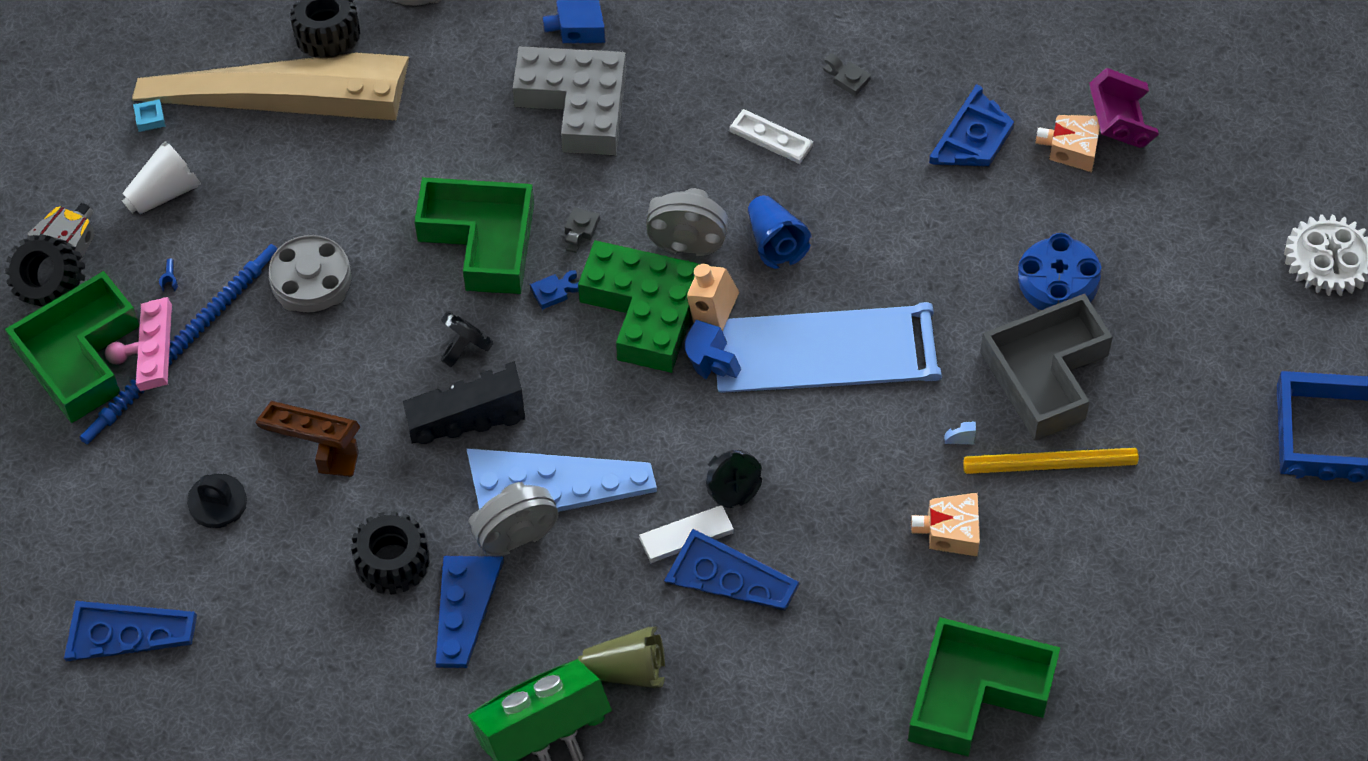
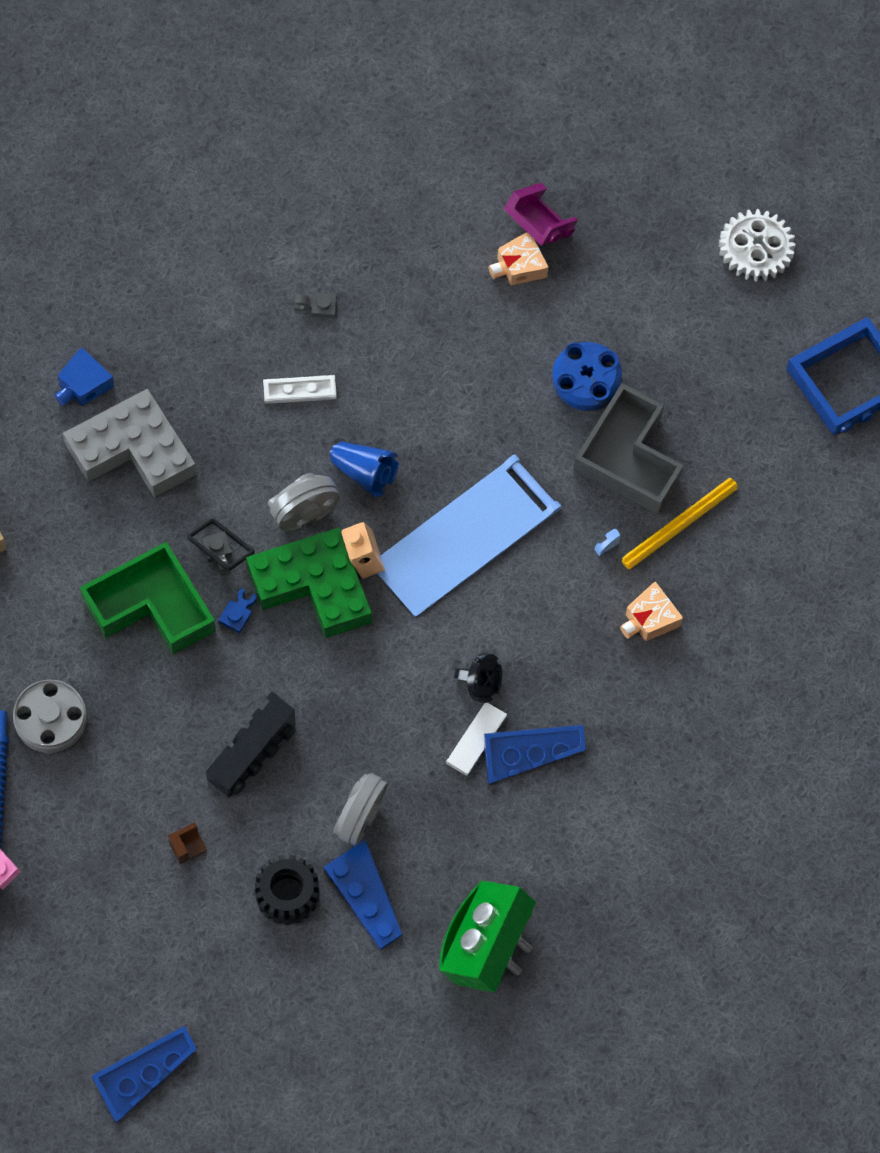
camera: 40 degrees left, 10 degrees up
black tile [187,474,247,528] -> none
reddish brown tile [255,401,361,449] -> none
black tile [441,311,494,367] -> none
light blue wing [466,448,657,512] -> none
olive cone [578,626,665,688] -> none
blue brick [685,320,741,379] -> none
green piece [908,617,1061,757] -> none
blue wing [929,84,1014,166] -> none
none -> black piece [187,518,254,571]

